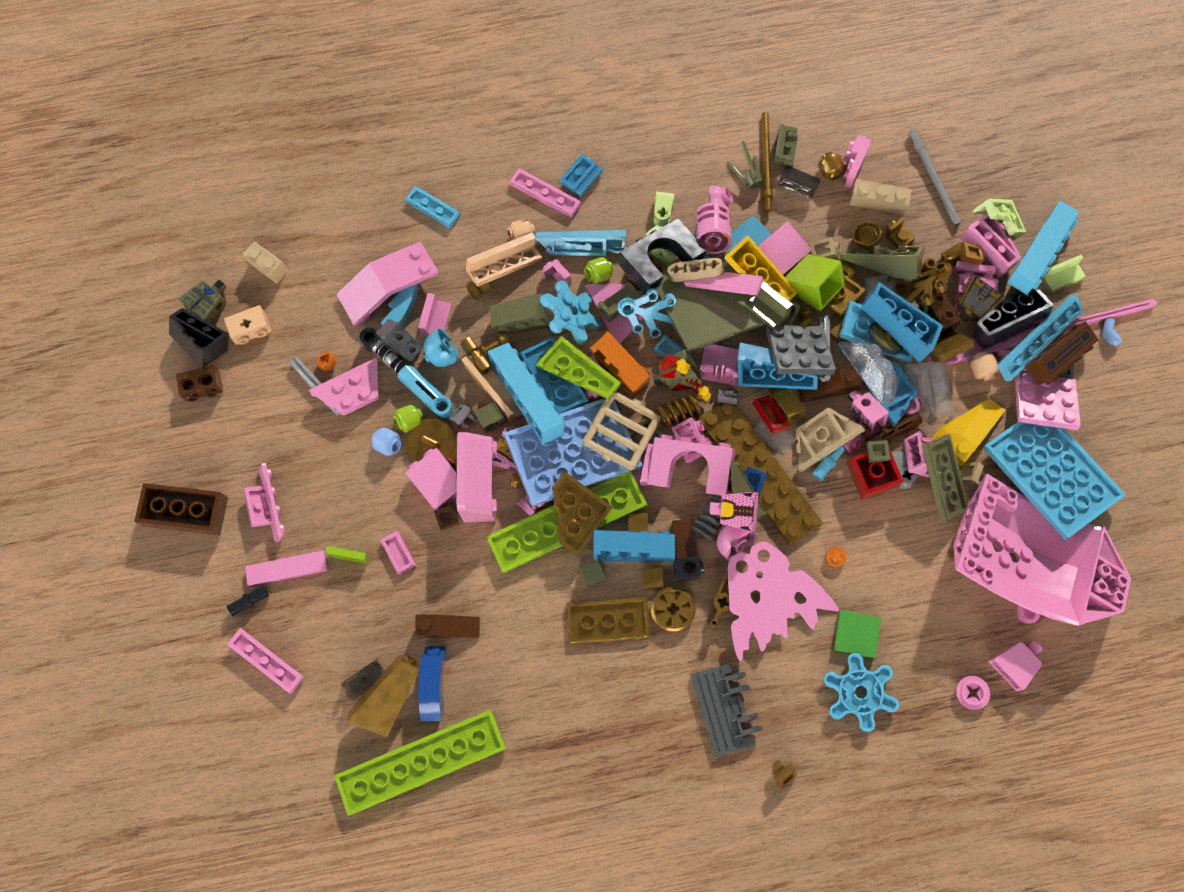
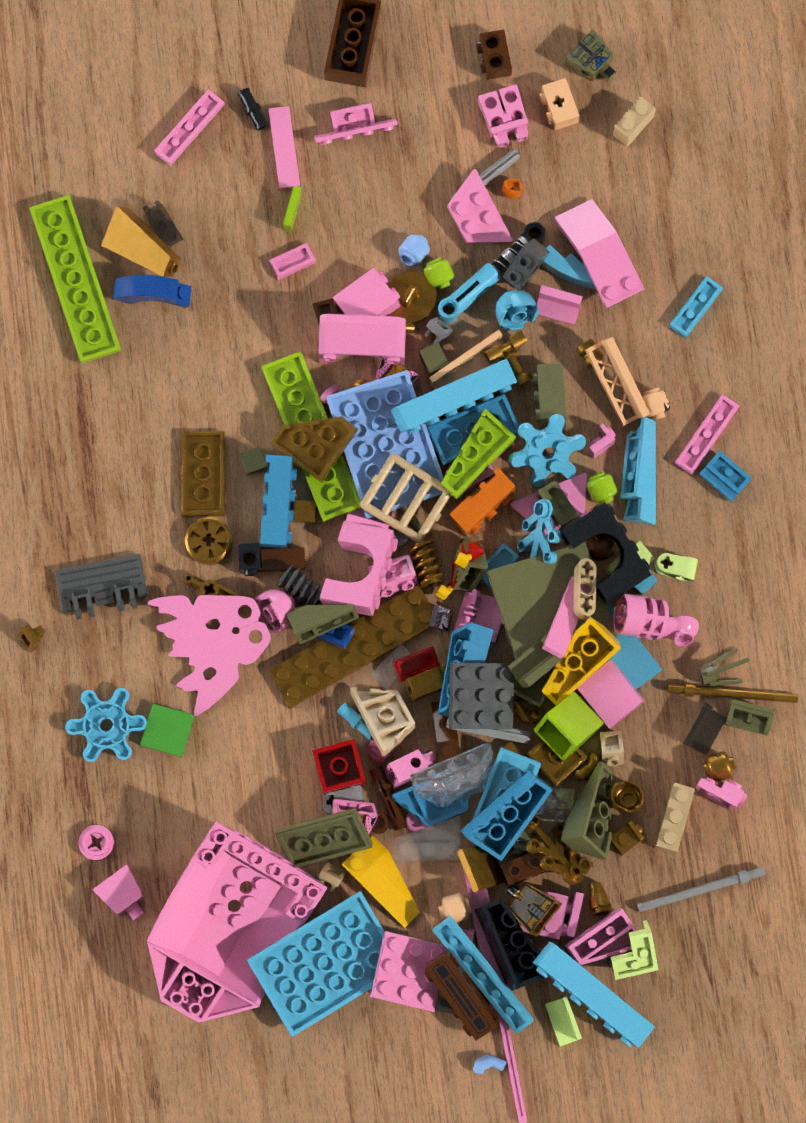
camera: 90 degrees right, 5 degrees up
black wedge [169,308,229,369] -> none
reddish brown slope [415,614,480,638] -> none
pearl gold tile [643,567,664,589] -> none
torso [710,492,759,532] -> none
orange tile [825,547,847,568] -> none
olive tile [866,440,890,463] -> none
wheel [868,322,903,355] -> none
pearl gold tile [959,242,984,265] -> none
none -> bright pink hips [478,84,528,148]

